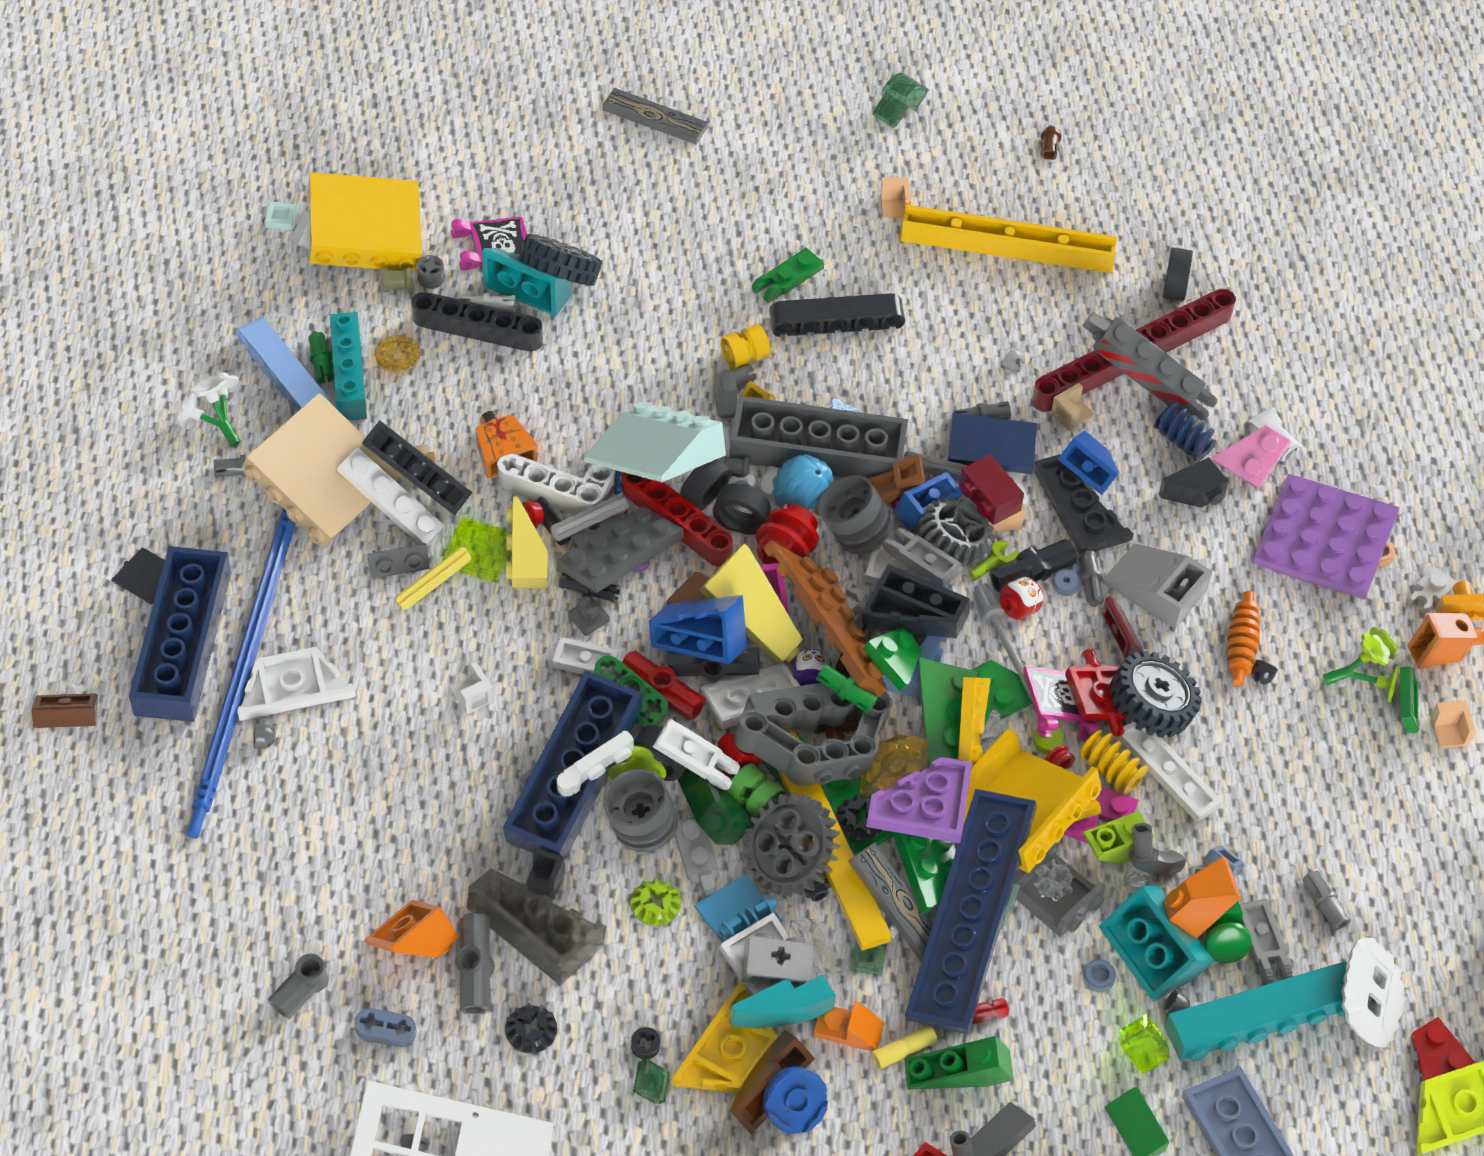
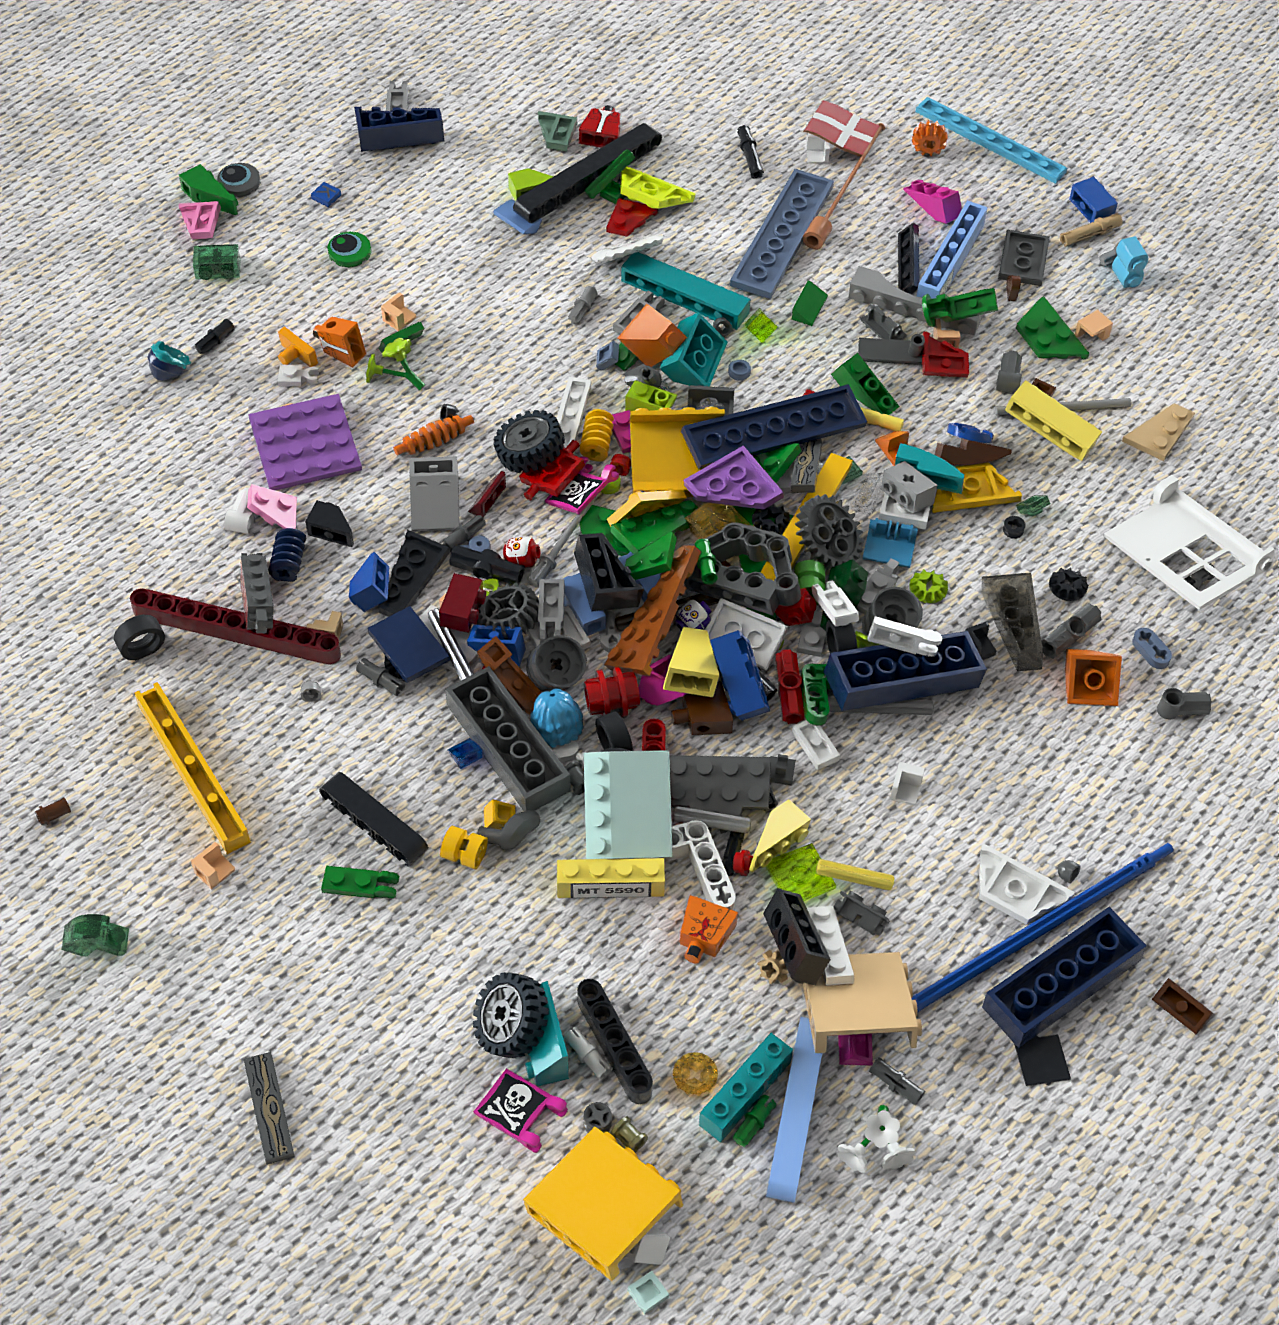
camera: 130 degrees left, 0 degrees up
none -> light yellow brick [557,858,665,898]

